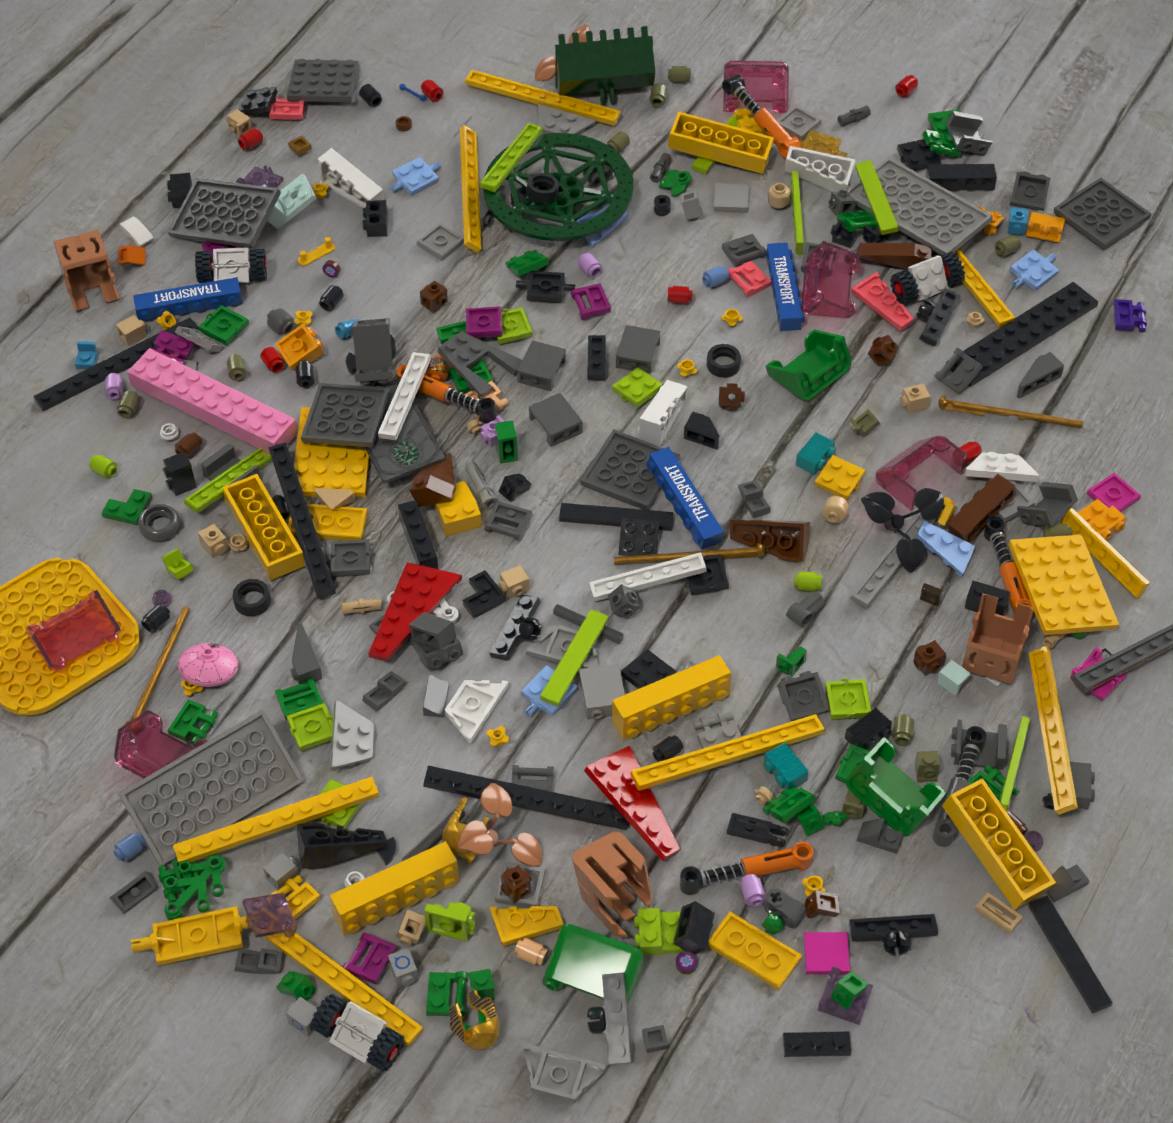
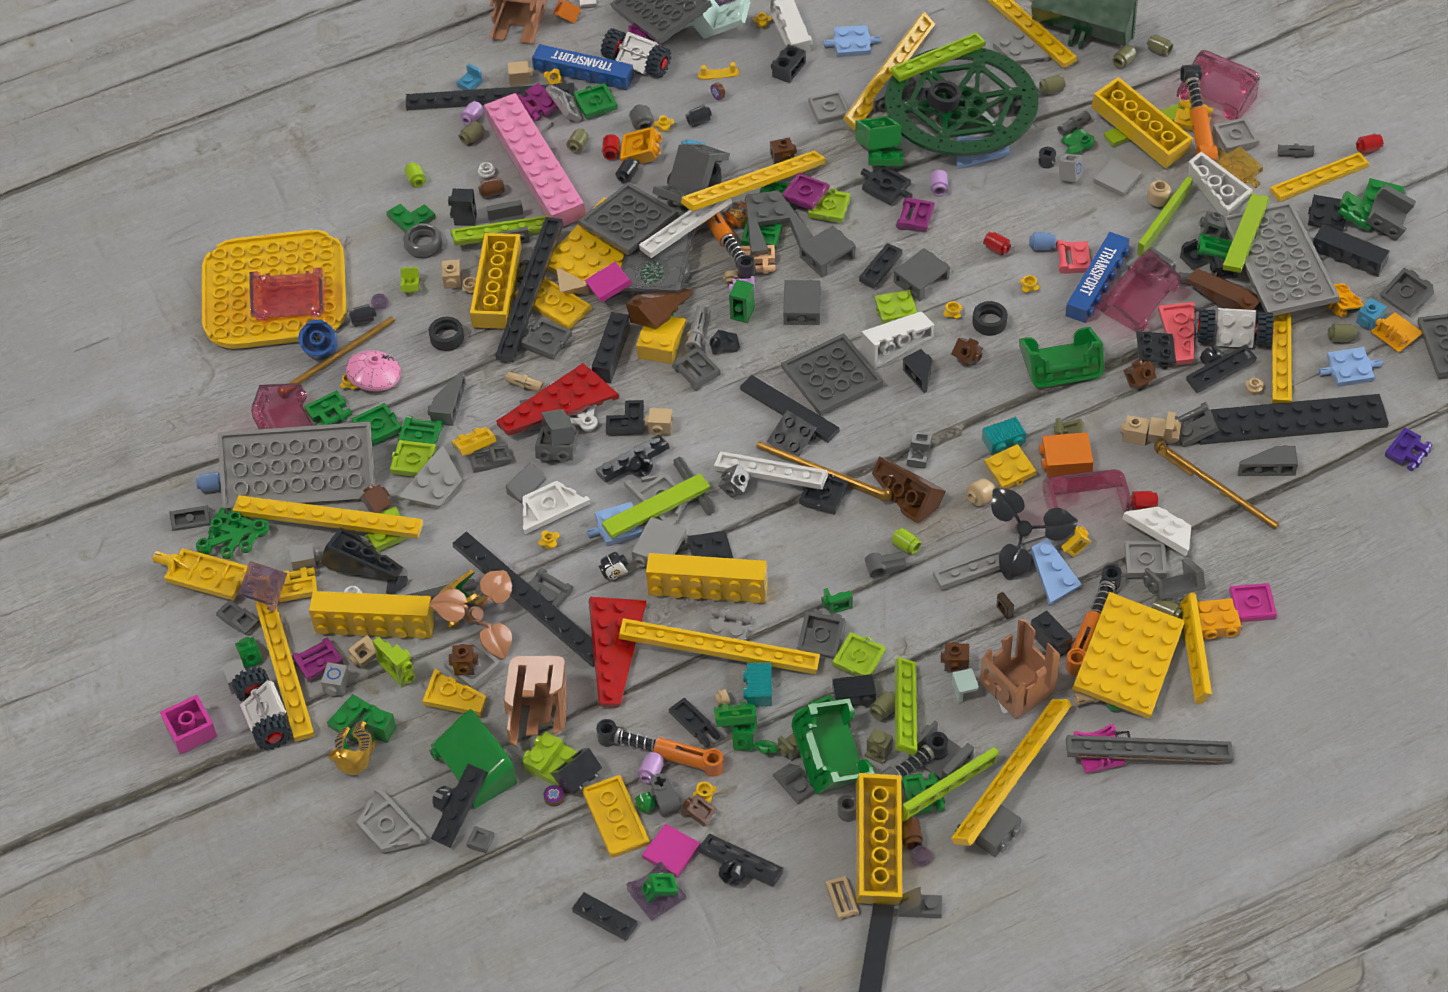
camera: 35 degrees right, 0 degrees up
light nougat brick [515,938,548,966] -> none
blue brick [647,447,724,550] -> none
black brick [652,735,683,762] -> none
dark grey plate [722,234,767,266] -> none
reddish brown brick [948,474,1016,543] -> none
none -> dark pink brick [160,695,218,755]
none -> blue brick [298,320,338,360]
none -> green plate [351,403,402,446]
none -> reddish brown brick [360,484,392,513]
none -> yellow plate [451,426,497,456]
none -> dark pink tile [585,262,632,303]
none -> black head [599,552,629,580]
none -> yellow plate [681,150,826,211]
none -> green brick [855,116,901,151]
none -> lime tile [895,657,917,755]
none -> orange brick [1038,432,1094,477]
none -> black hinge [1136,331,1176,370]
none -> tan brick [1147,411,1181,444]
none -> yellow tile [1270,152,1369,202]

